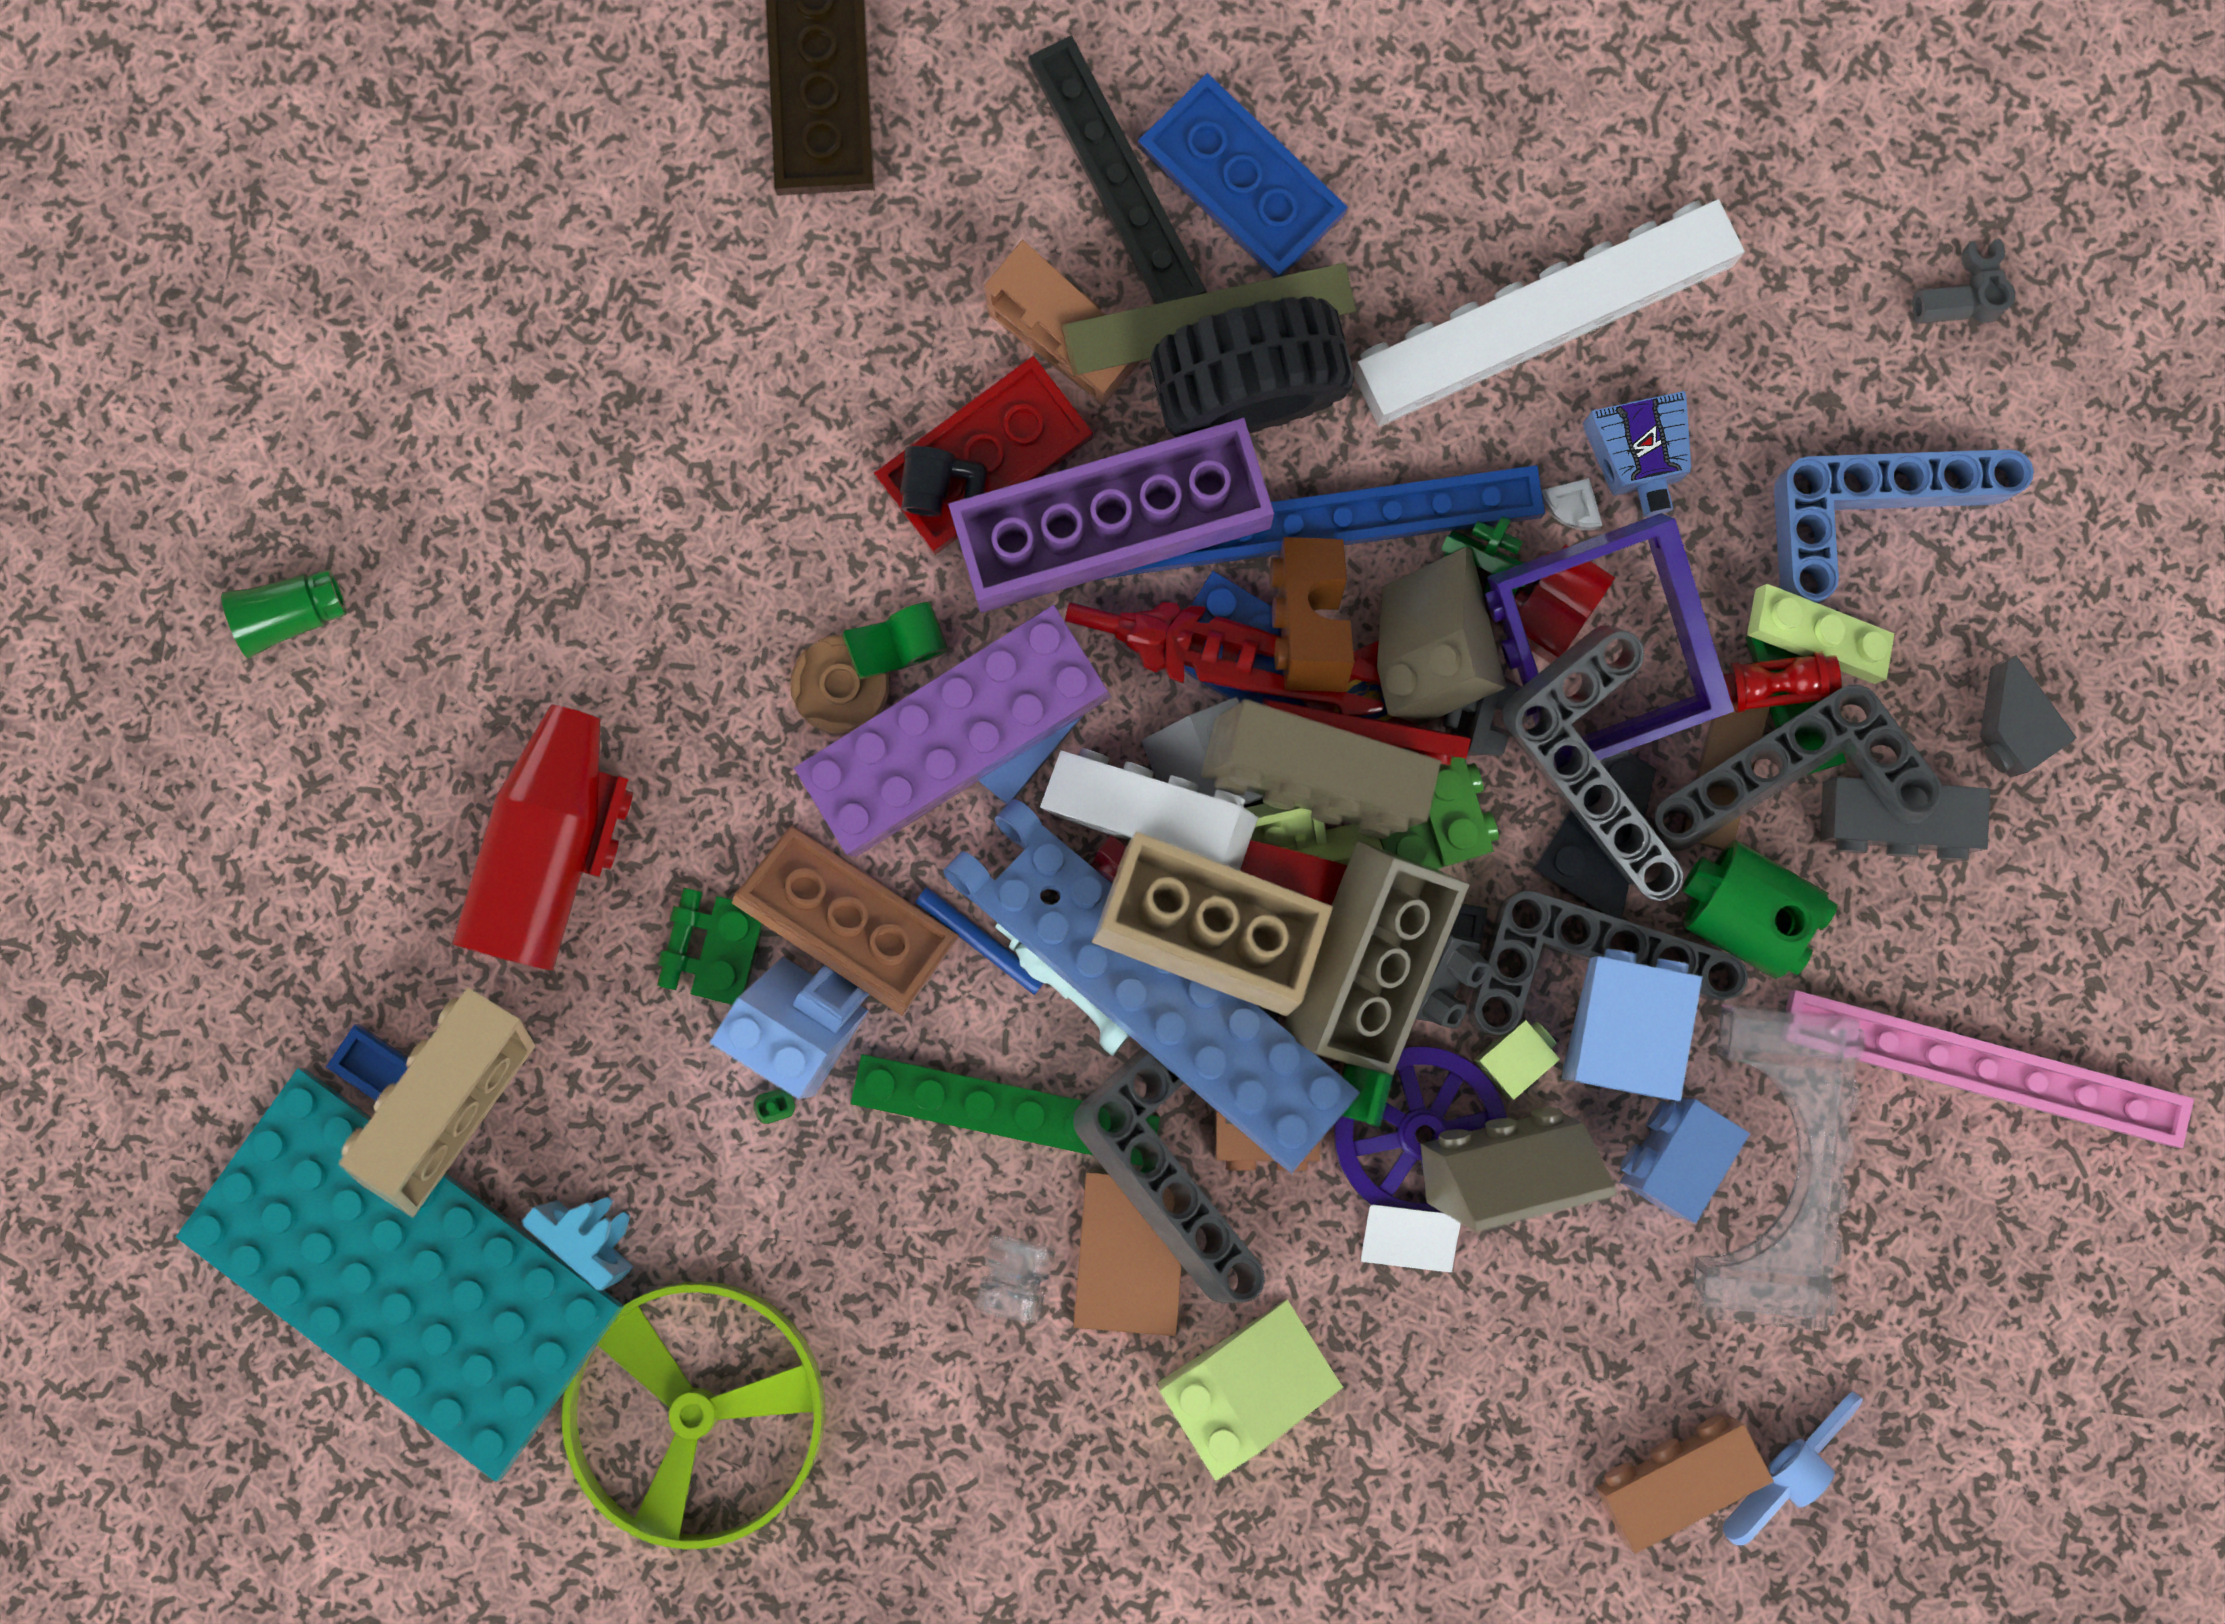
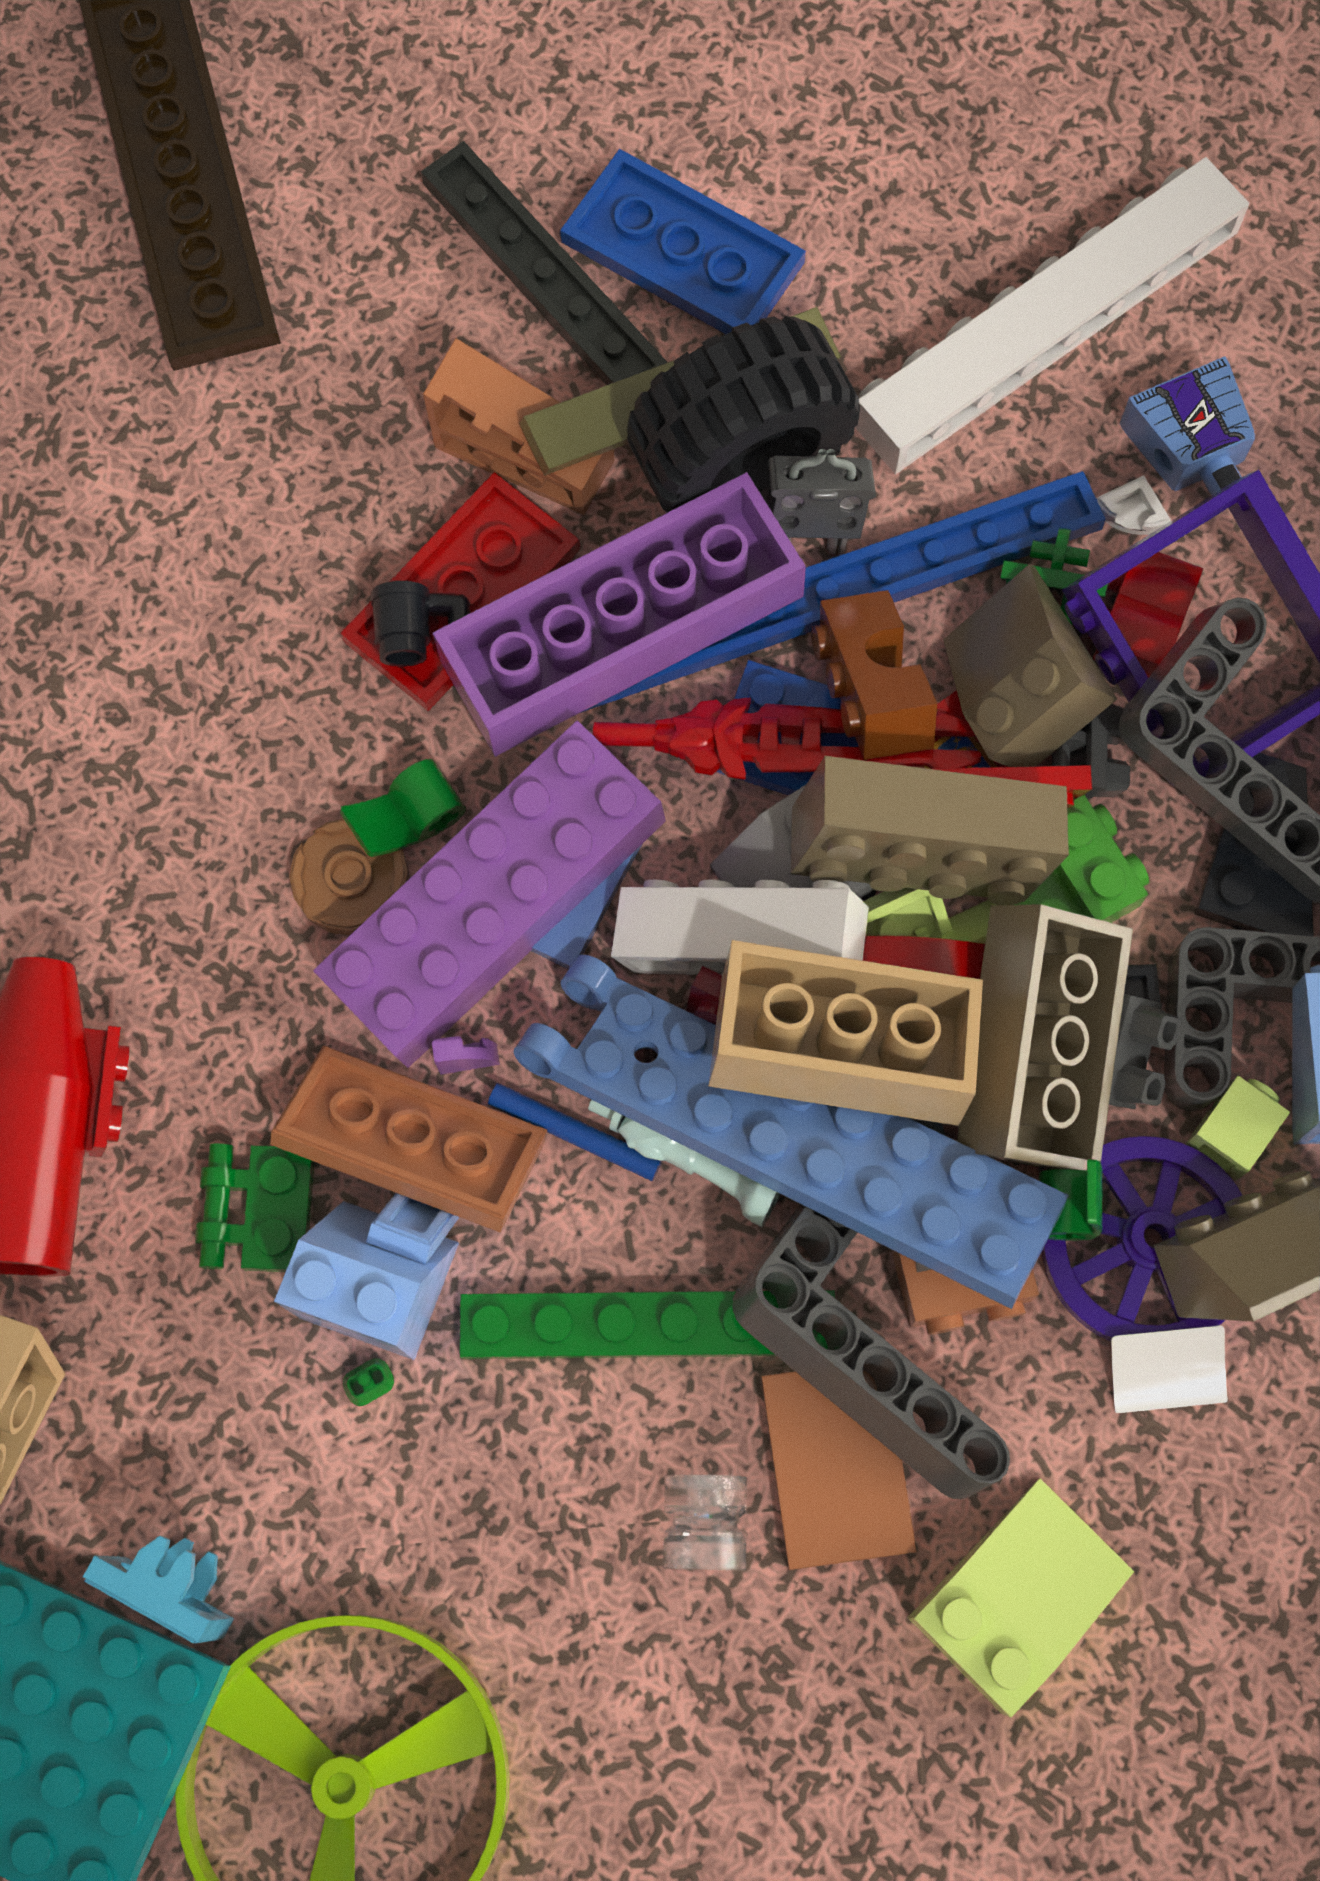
camera: 10 degrees left, 10 degrees down
none -> medium lavender tile [432,1036,500,1075]
none -> dark grey piece [766,449,876,555]

